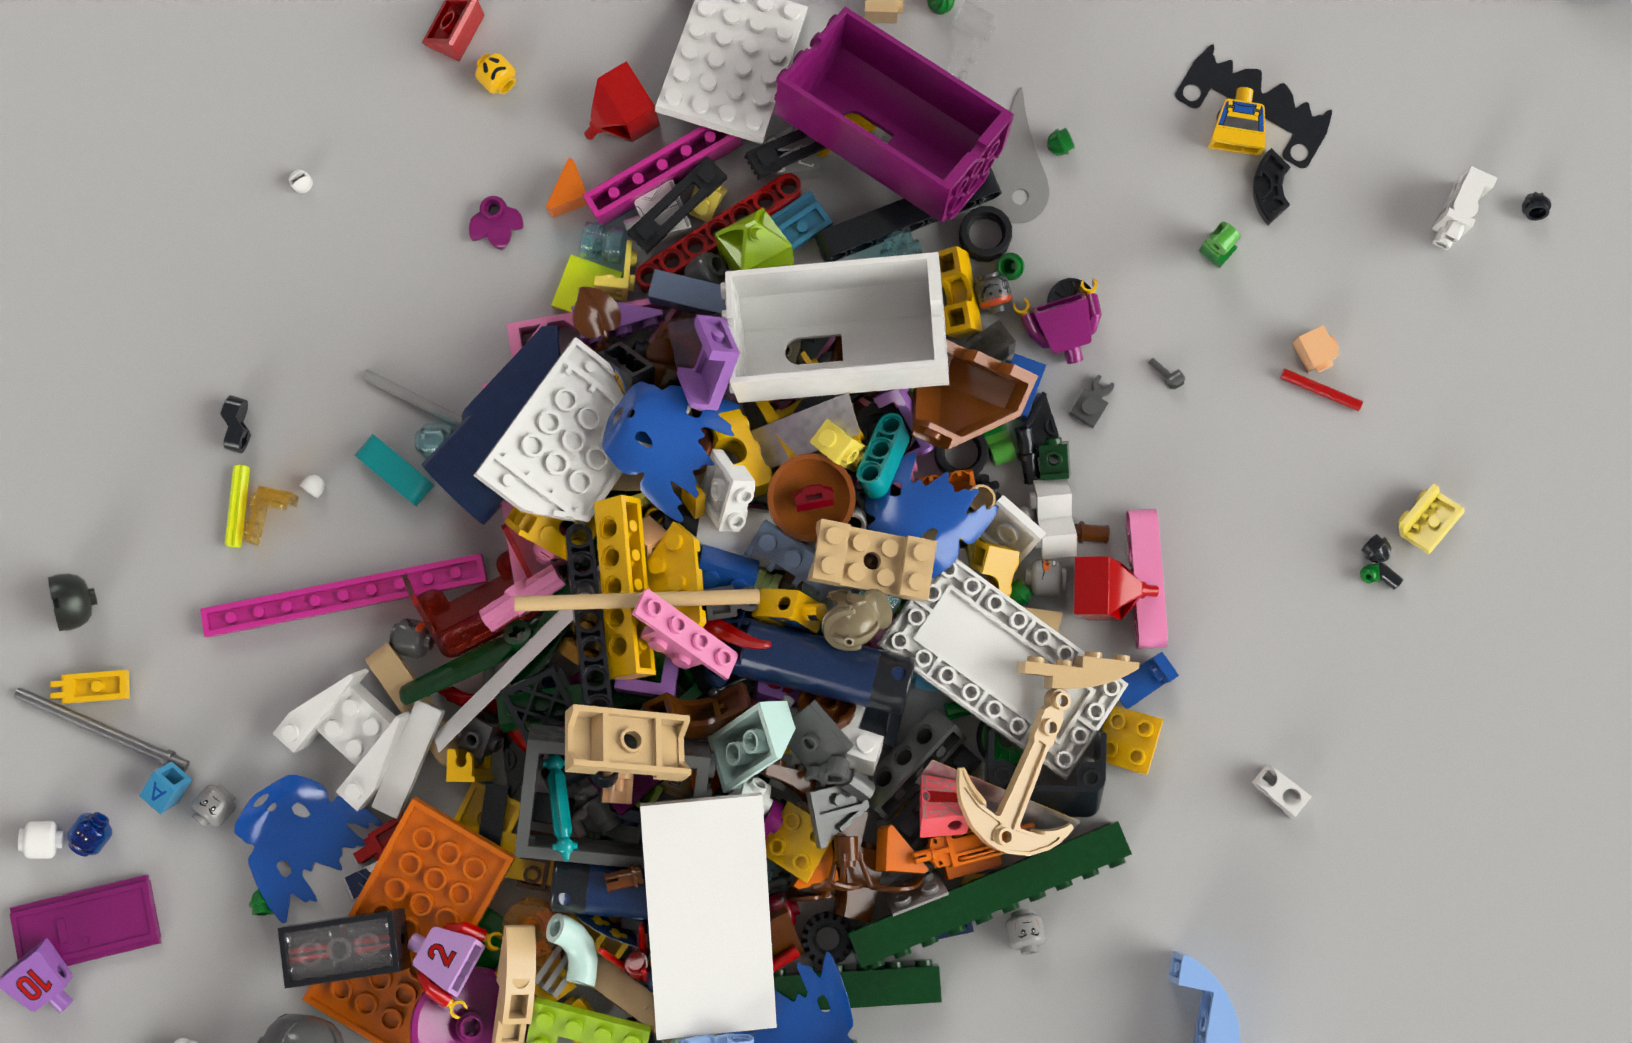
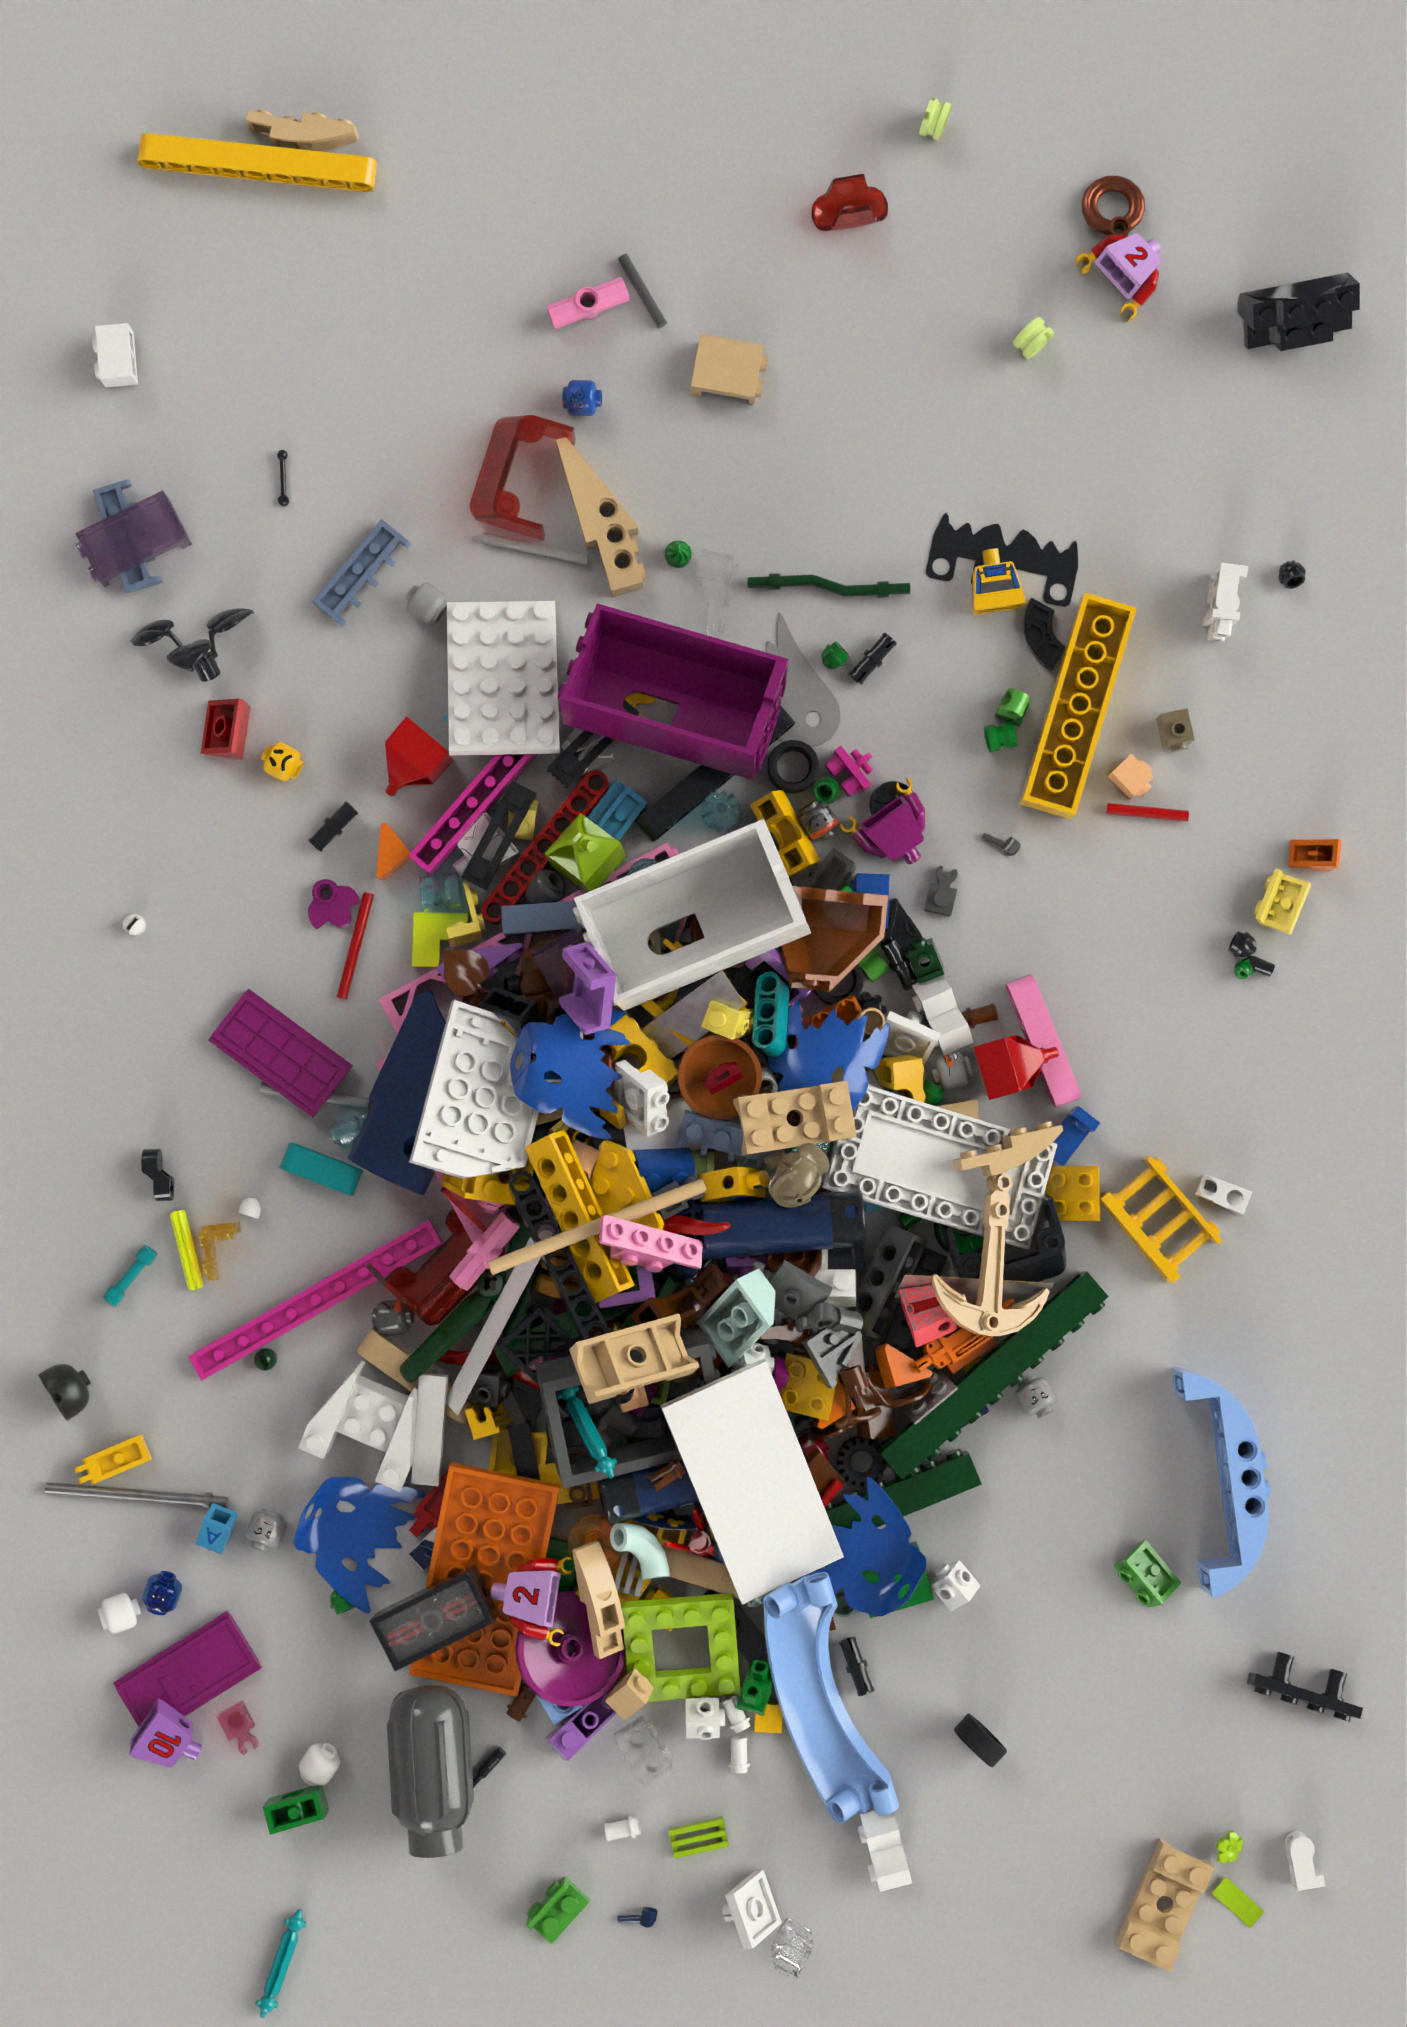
camera: 25 degrees left, 5 degrees up
none -> teal bar [103,1245,158,1307]
none -> magenta piece [208,989,353,1118]
none -> clear pink plate [216,1700,259,1755]
none -> dark green hinge [254,1348,277,1371]
none -> black pin [308,801,358,852]
none -> red bar [336,892,374,1000]
none -> dark green bar [747,573,910,598]
none -> dark pink hips [825,746,873,797]
none -> black pin [848,632,897,685]
none -> green wheel [984,720,1017,753]
none -> yellow brick [1019,592,1137,820]
none -> yellow fence [1100,1156,1223,1284]
none -> dark tan brick [1156,708,1195,752]
none -> orange slope [1288,839,1342,872]

